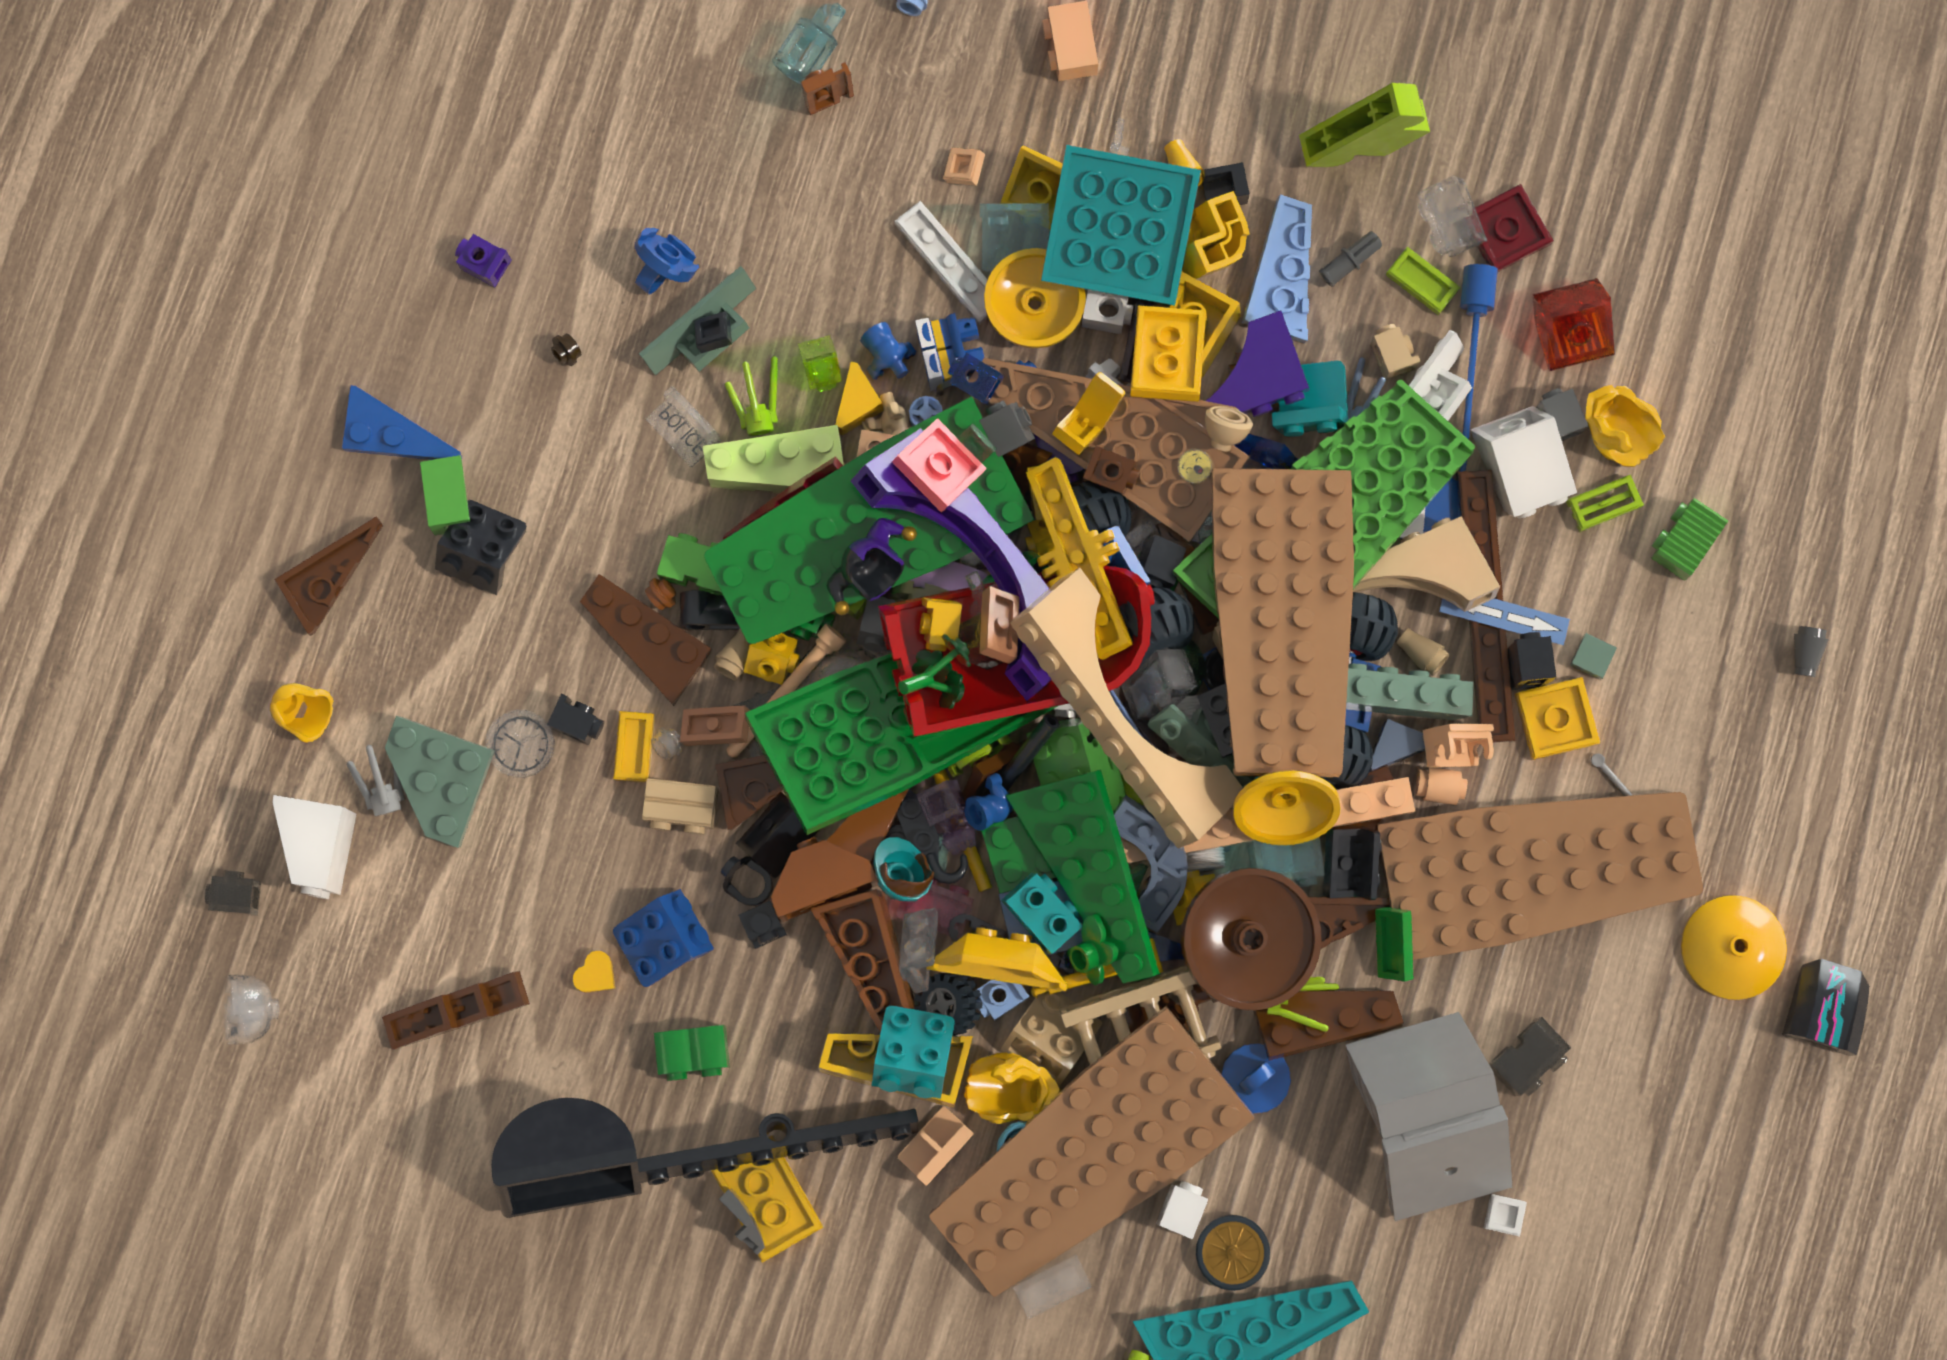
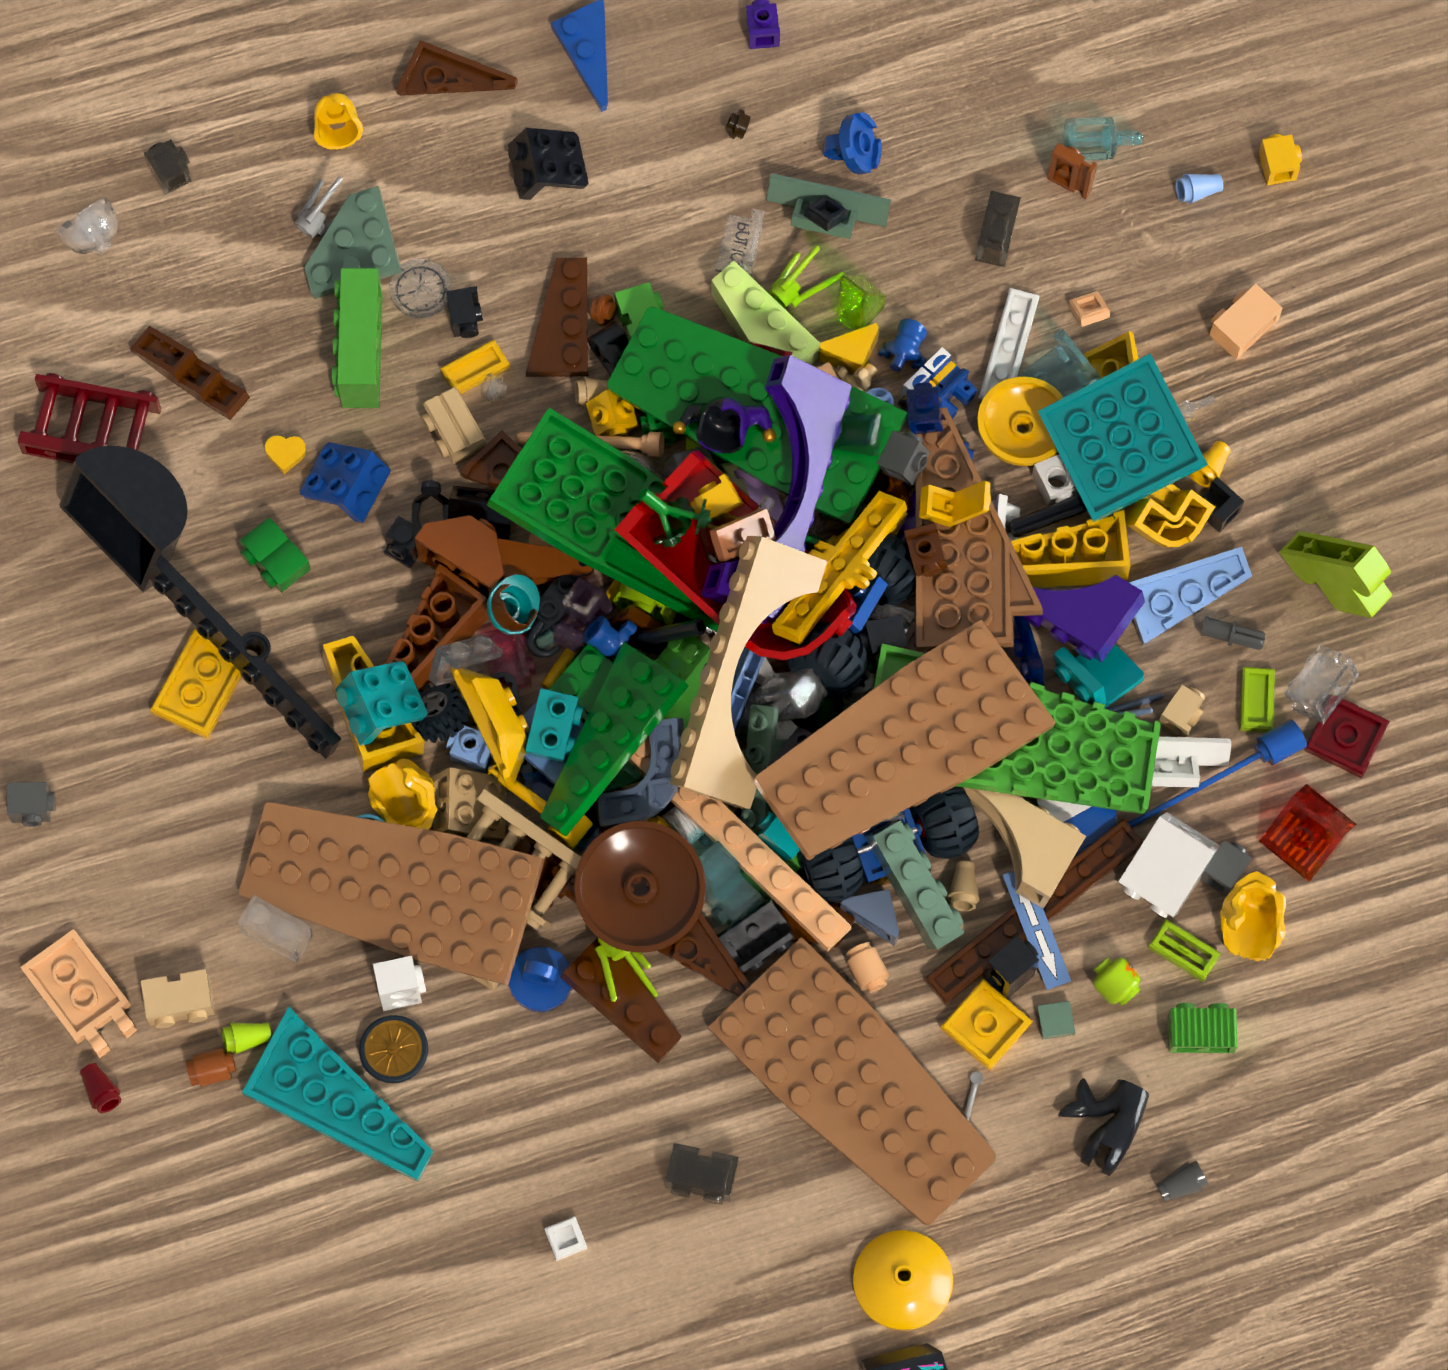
camera: 50 degrees right, 10 degrees down
white slope [273,795,356,899] -> none
bright green panel [420,455,470,536] -> none
nougat plate [680,705,750,746] -> none
dark grey slope [719,1188,765,1255] -> none
plate [892,418,987,513] -> none
light nougat panel [898,1107,974,1186] -> none
green animal [1066,913,1118,986] -> none
yellow tile [1130,306,1206,402] -> none
clear tile [1178,449,1213,484] -> none
tan brick [1205,406,1253,451] -> none
yellow dish [1233,770,1341,845] -> none
light grey container [1345,1012,1512,1221] -> none
green tile [1375,907,1414,982] -> none
light nougat hinge [1423,724,1494,768] -> none
none -> dark red fence [18,373,162,464]
none -> bright green brick [332,268,383,408]
none -> clear smoke brick [975,191,1021,267]
none -> black piece [1058,1078,1149,1176]
none -> lime head [1092,957,1141,1006]

